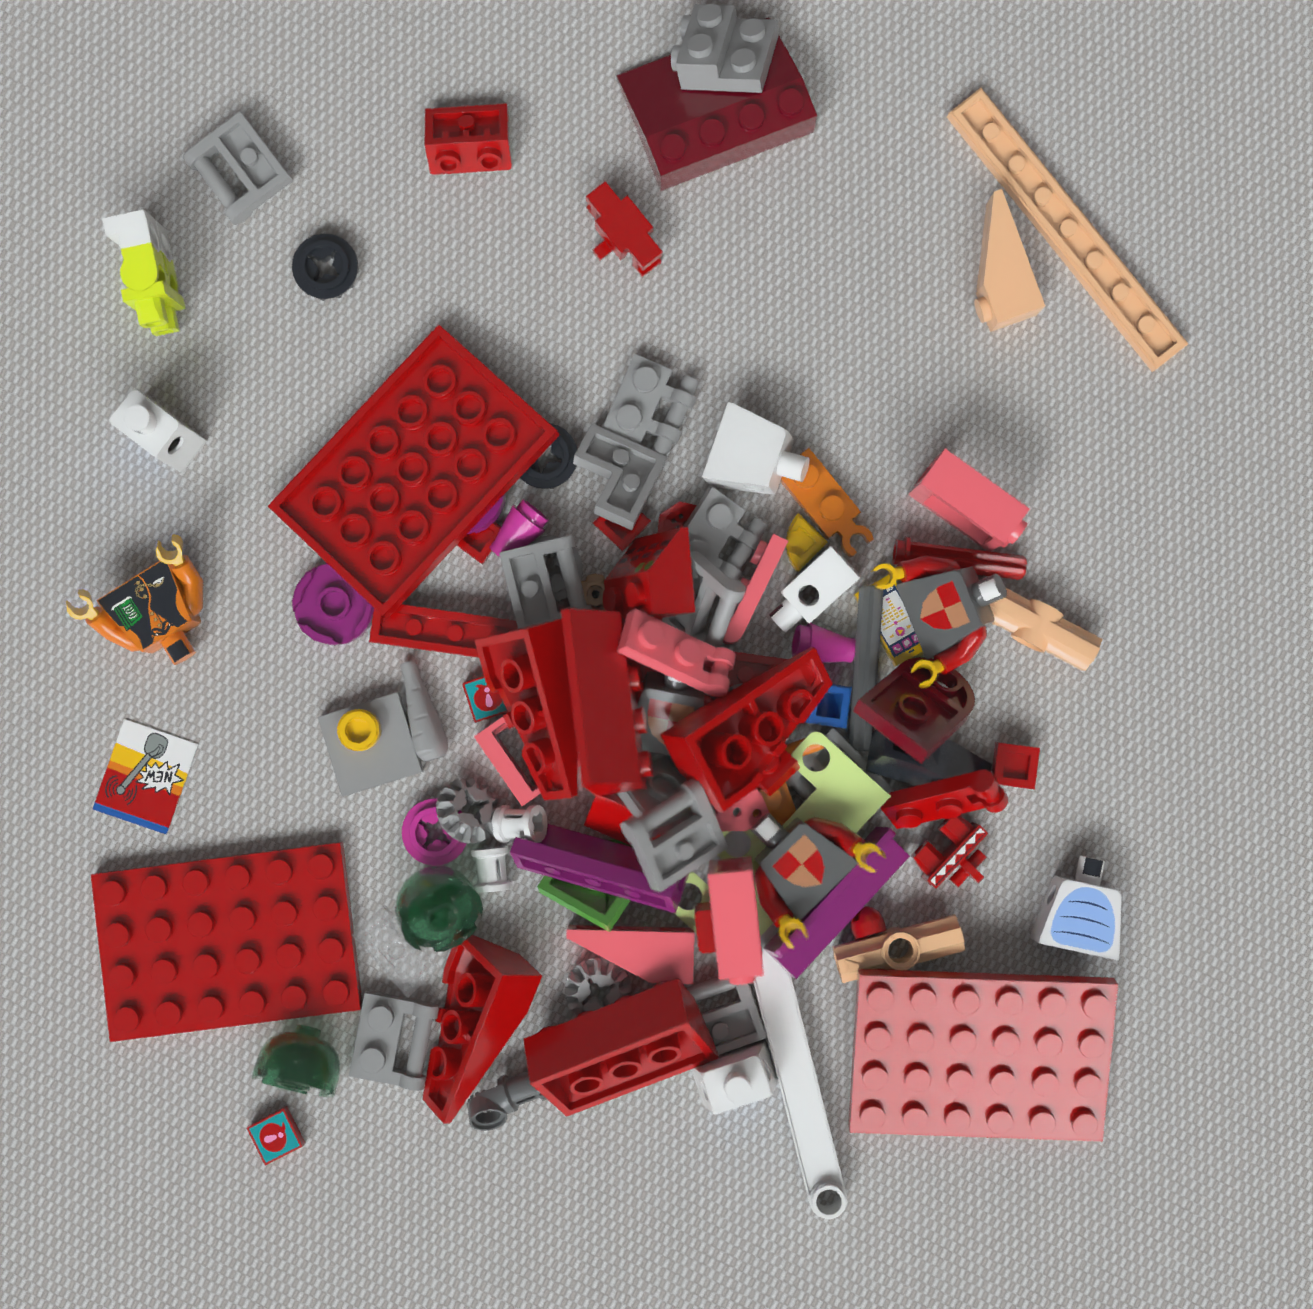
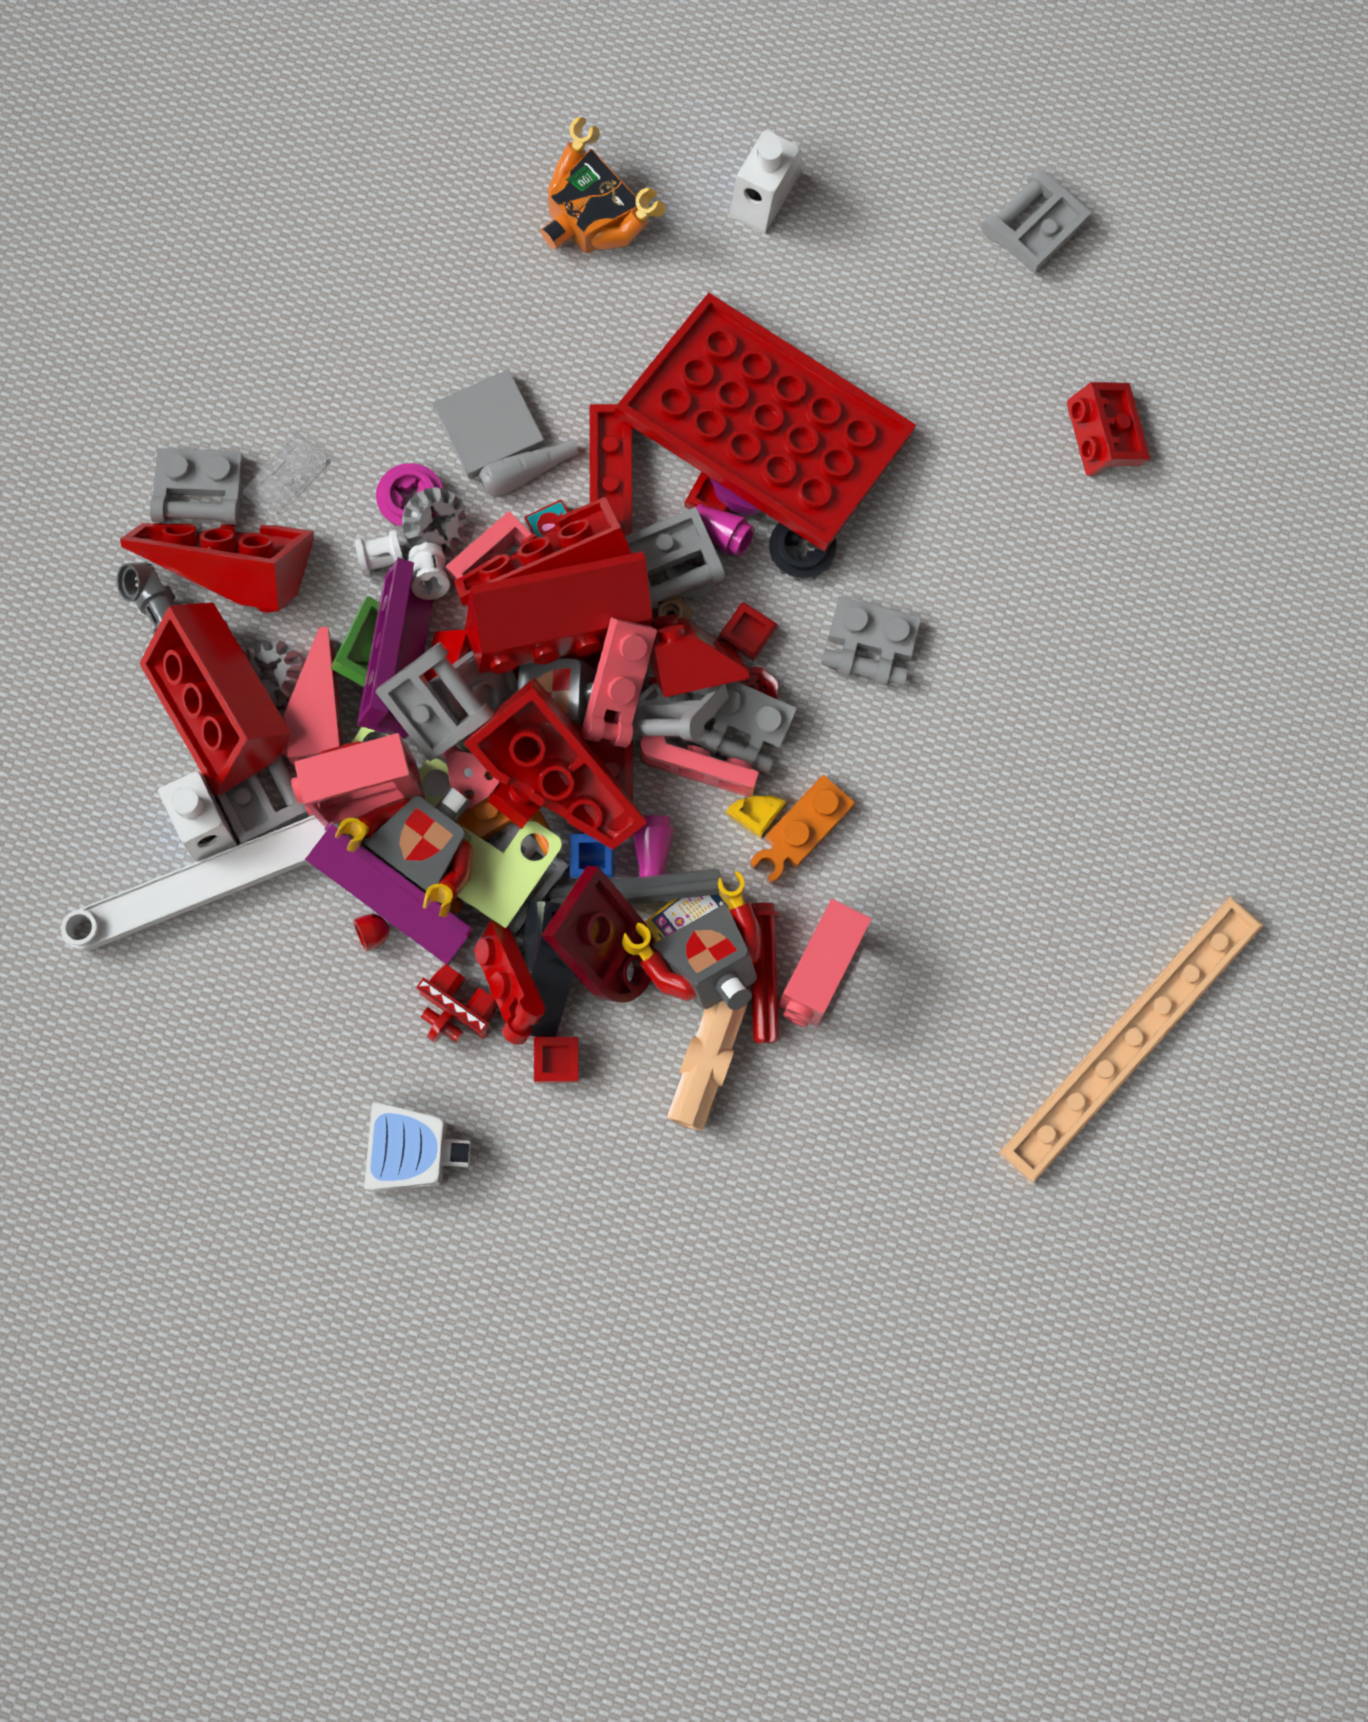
camera: 75 degrees right, 10 degrees down
red plate [91,842,363,1042] -> none
sticker [93,719,198,835] -> none
neon yellow hips [102,209,186,336] -> none
tile [246,1106,305,1166] -> none
clear green cylinder [251,1025,340,1097] -> none
black gear [292,233,360,301] -> none
magenta tile [292,564,374,646] -> none
yellow tile [337,709,381,751] -> none
clear green cylinder [394,865,483,952] -> none
light grey plate [573,423,667,530] -> none
red piece [586,181,663,278] -> none
dark red slope [616,17,818,191] -> none
light grey plate [671,4,779,93] -> none
white torso [702,402,810,494] -> none
white torso [769,545,861,633] -> none
light nougat piece [832,914,965,983] -> none
plate [848,969,1118,1142] -> none
light nougat slope [974,189,1045,332] -> none

